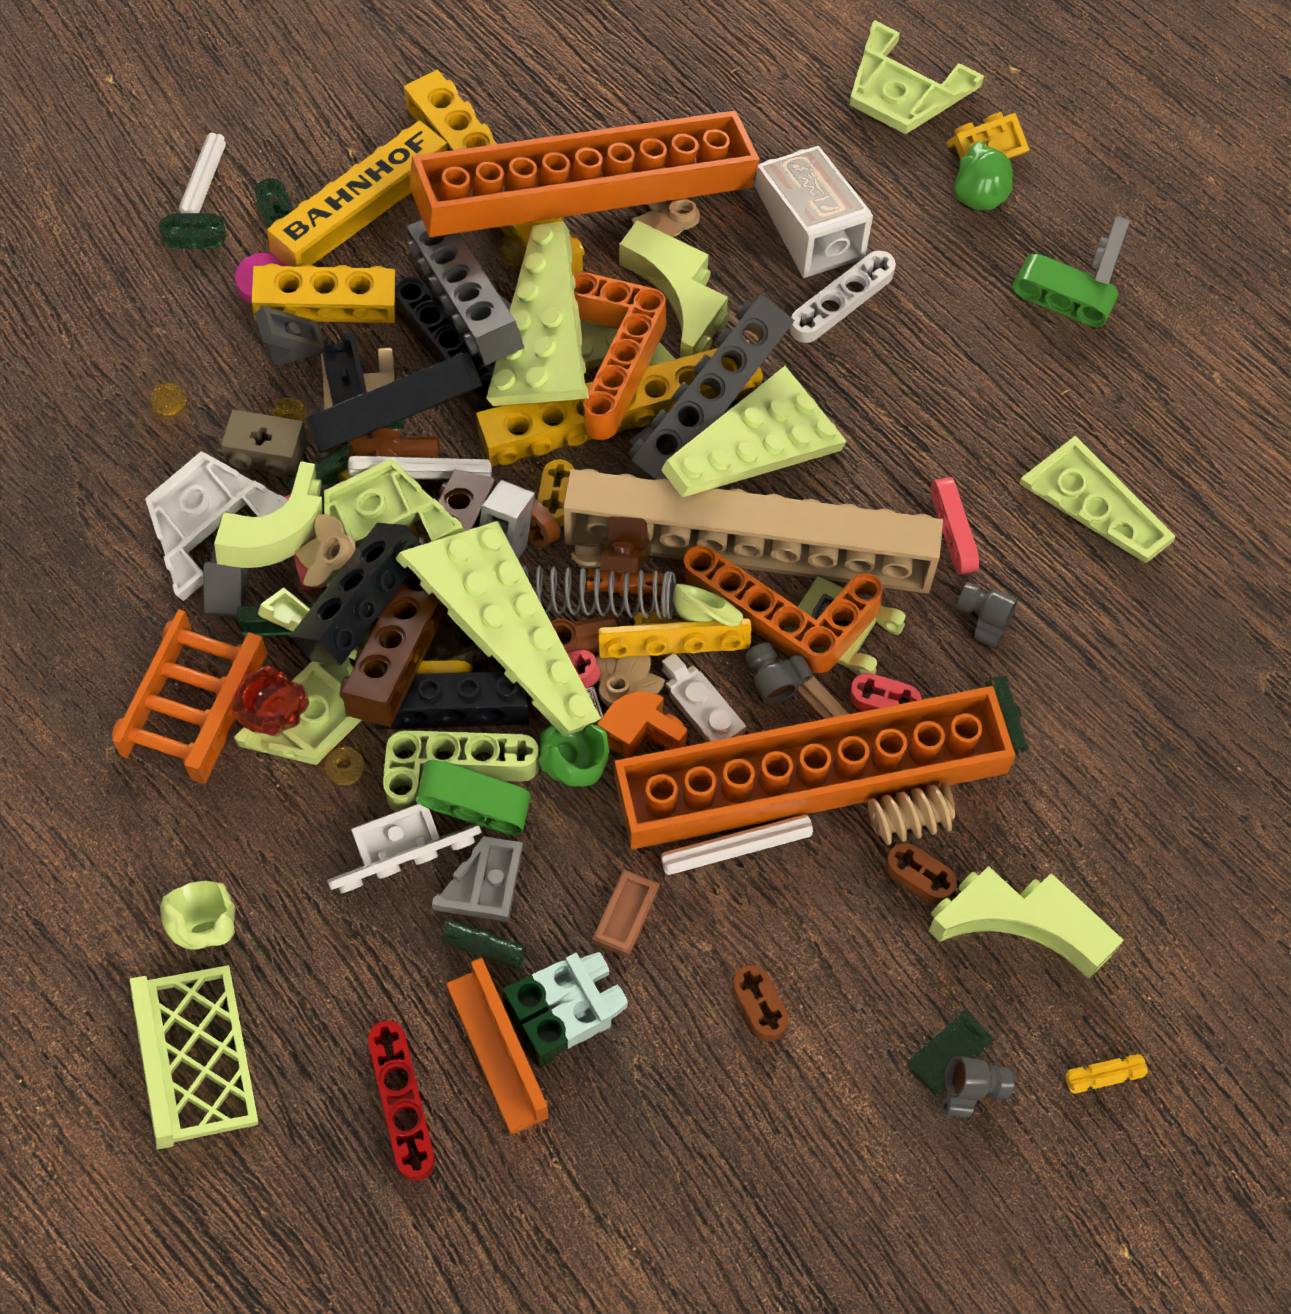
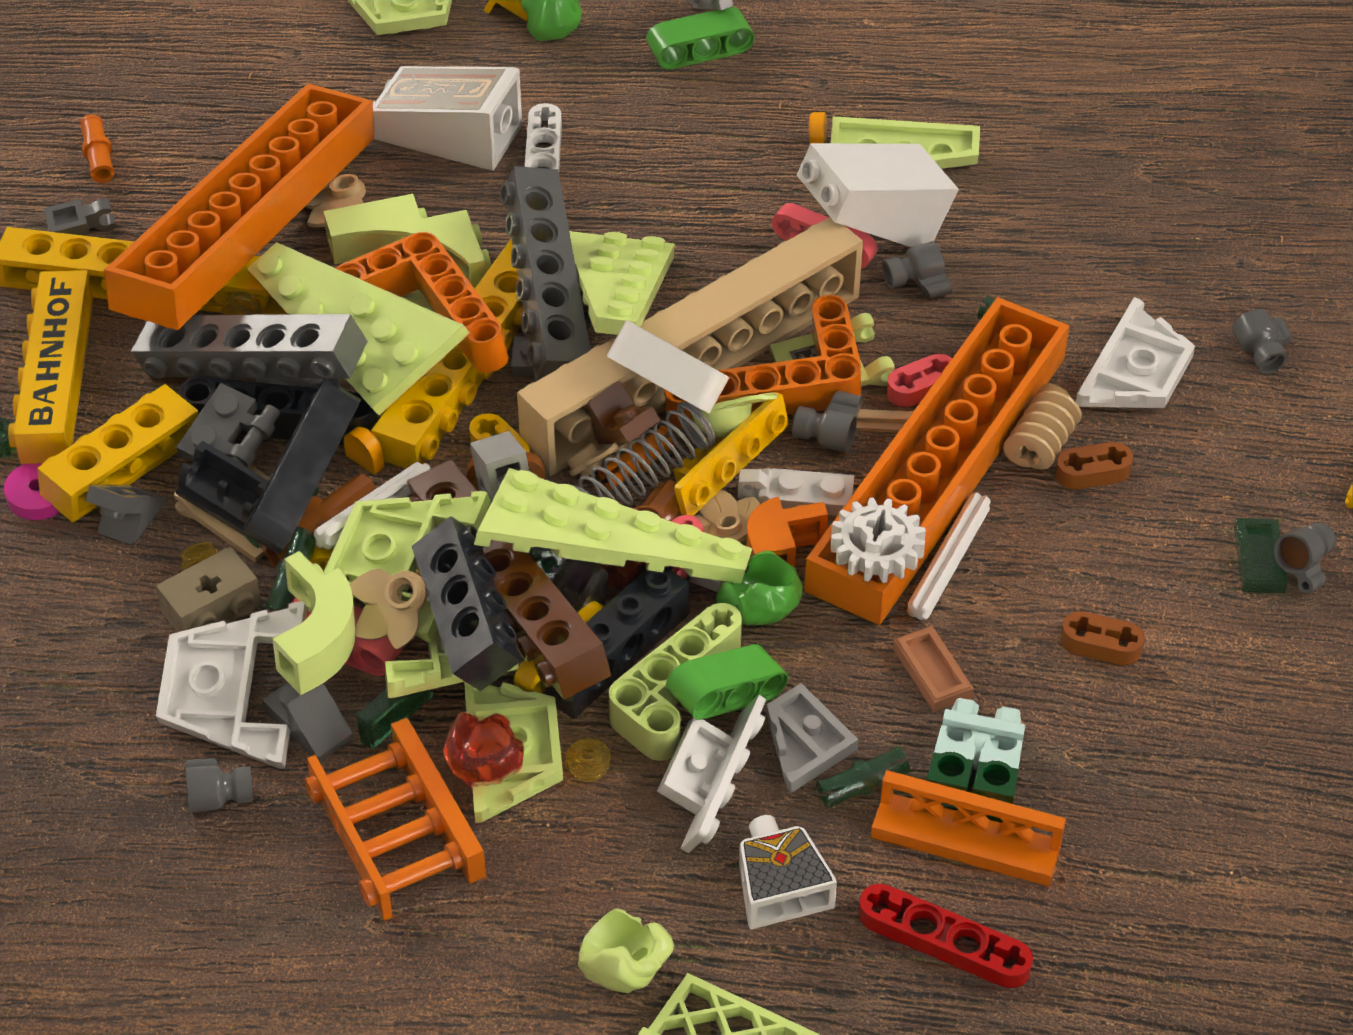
camera: 45 degrees left, 15 degrees down
clear yellow plate [151,383,187,418] -> none
yellowish green arch [929,866,1124,979] -> none
none -> dark grey plate [43,199,116,236]
none -> orange pin [79,114,114,183]
none -> dark grey plate [176,383,280,469]
none -> dark grey piece [186,758,253,813]
none -> light orange tile [344,427,385,475]
none -> white beam [607,320,730,414]
none -> torso [739,815,837,930]
none -> white slope [797,143,959,247]
none -> light orange tile [809,112,827,144]
none -> white gear [831,498,925,583]
none -> white wing [1076,297,1195,408]
none -> dark grey piece [1232,309,1293,374]

